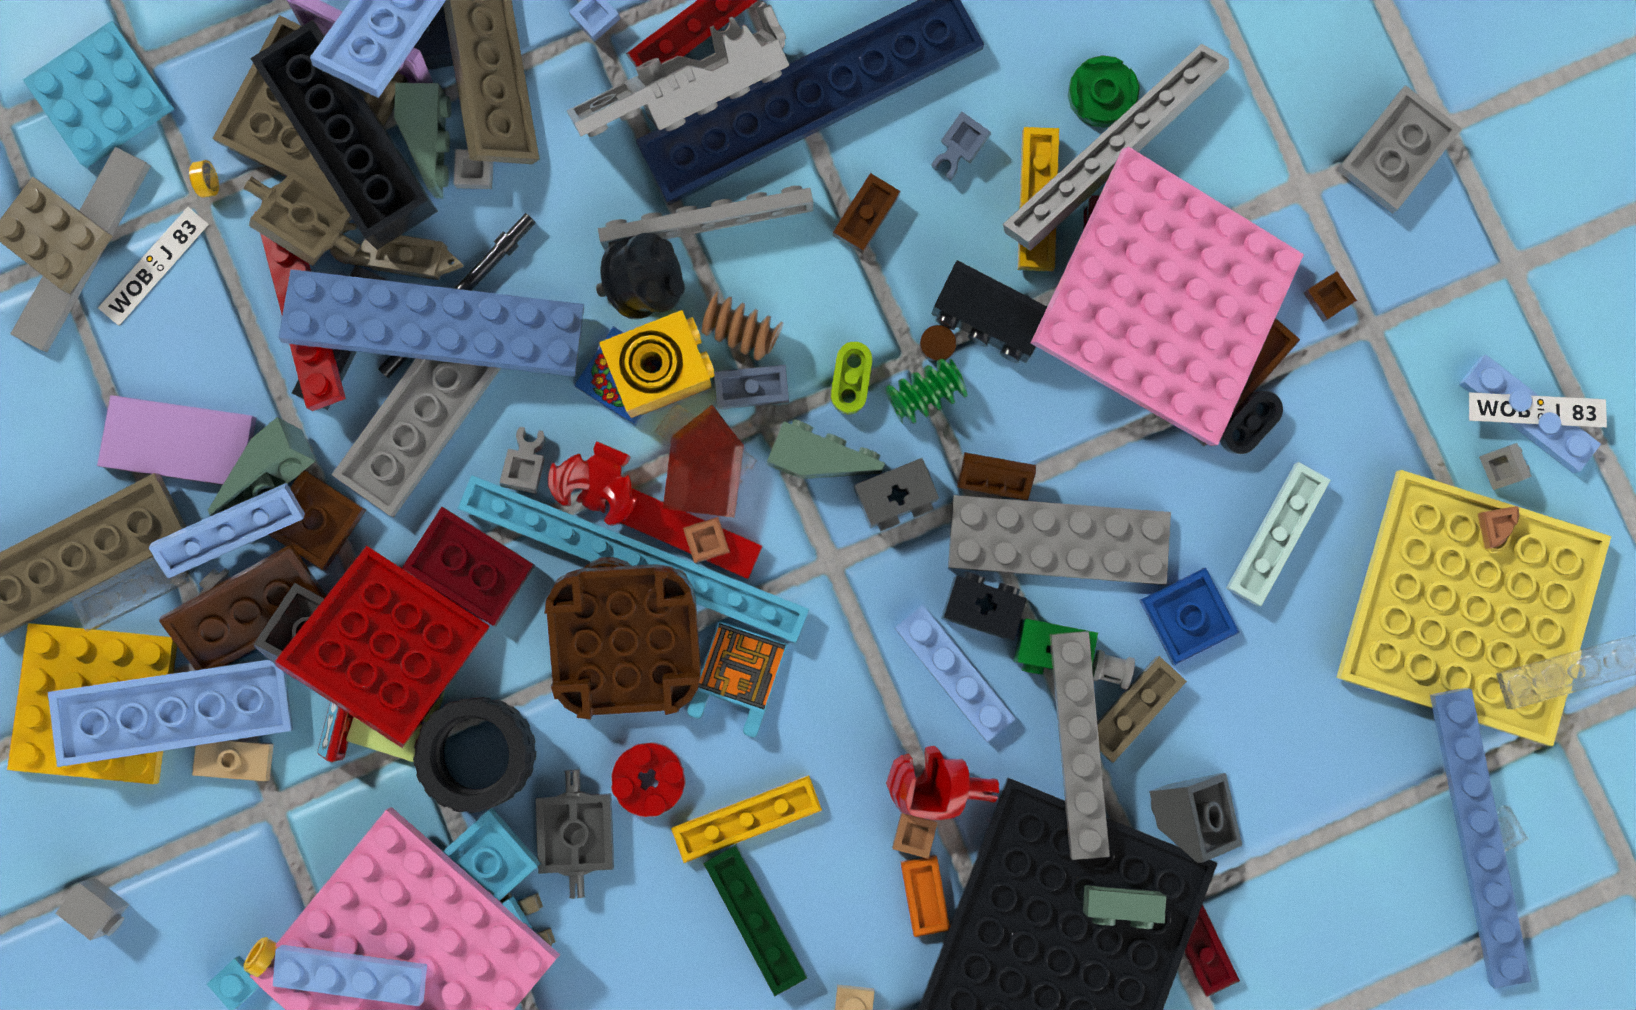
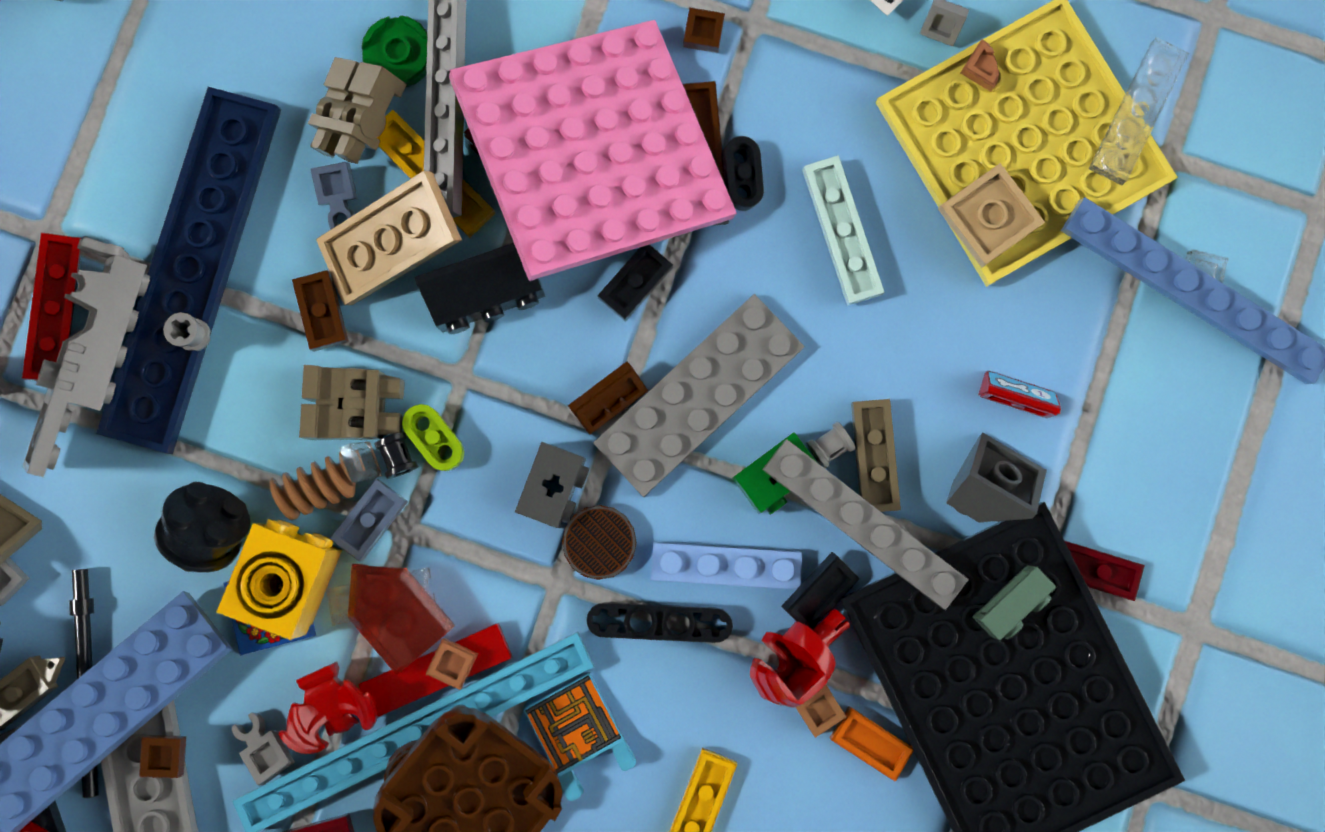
camera: 45 degrees left, 0 degrees up
light grey plate [598,186,813,251] -> none
sand green slope [767,420,885,479] -> none
green piece [885,359,968,424] -> none
reddish brown tile [920,325,956,363] -> none
black brick [941,572,1027,641] -> none
blue tile [1139,567,1240,665] -> none
none -> reddish brown plate [139,735,186,778]
none -> light grey bush [163,312,211,351]
none -> dark tan hips [299,365,405,440]
none -> dark tan hips [308,57,407,164]
none -> tan plate [316,171,462,305]
none -> clear tile [339,441,382,483]
none -> black bush [374,432,418,479]
none -> tile [562,505,637,580]
none -> black beam [586,602,733,643]
none -> black plate [597,244,673,322]
none -> black tile [781,552,860,630]
none -> tan plate [938,163,1045,268]
none -> red slope [978,371,1061,419]

